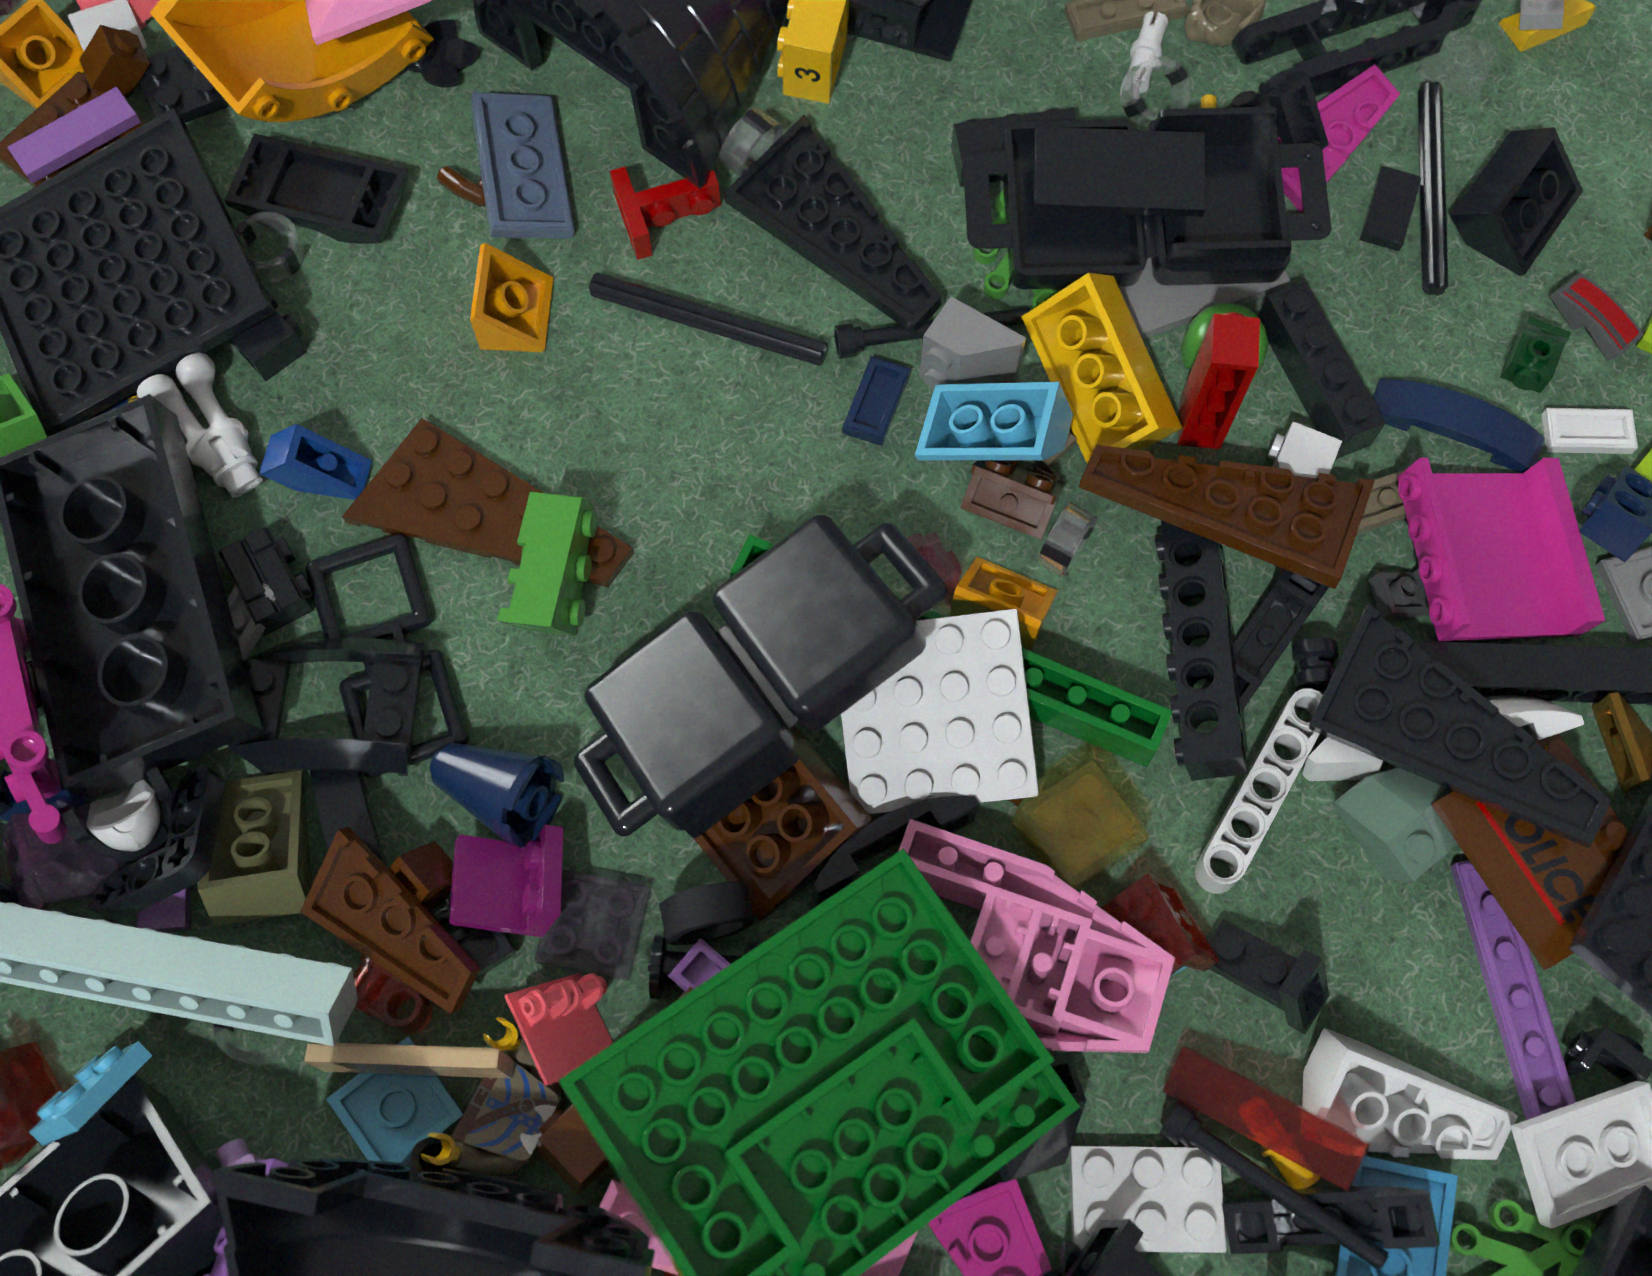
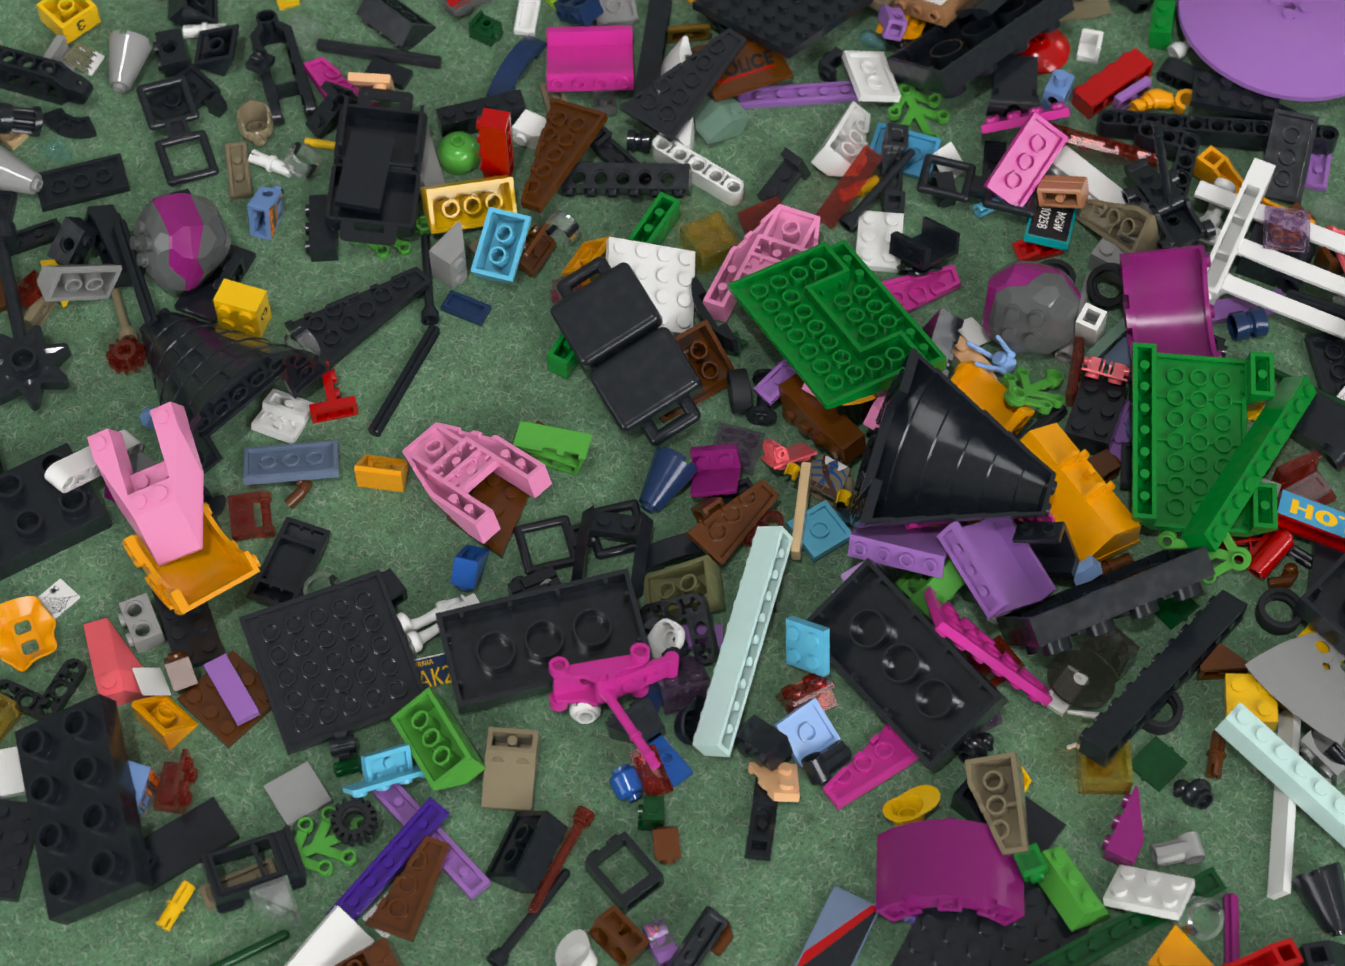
camera: 85 degrees left, 10 degrees down
none -> clear red plate [227,491,276,541]
none -> medium blue torso [247,185,284,241]
none -> white slope [251,388,314,444]
none -> light nougat wing [348,72,396,91]
none -> bright pink wedge [402,422,552,544]

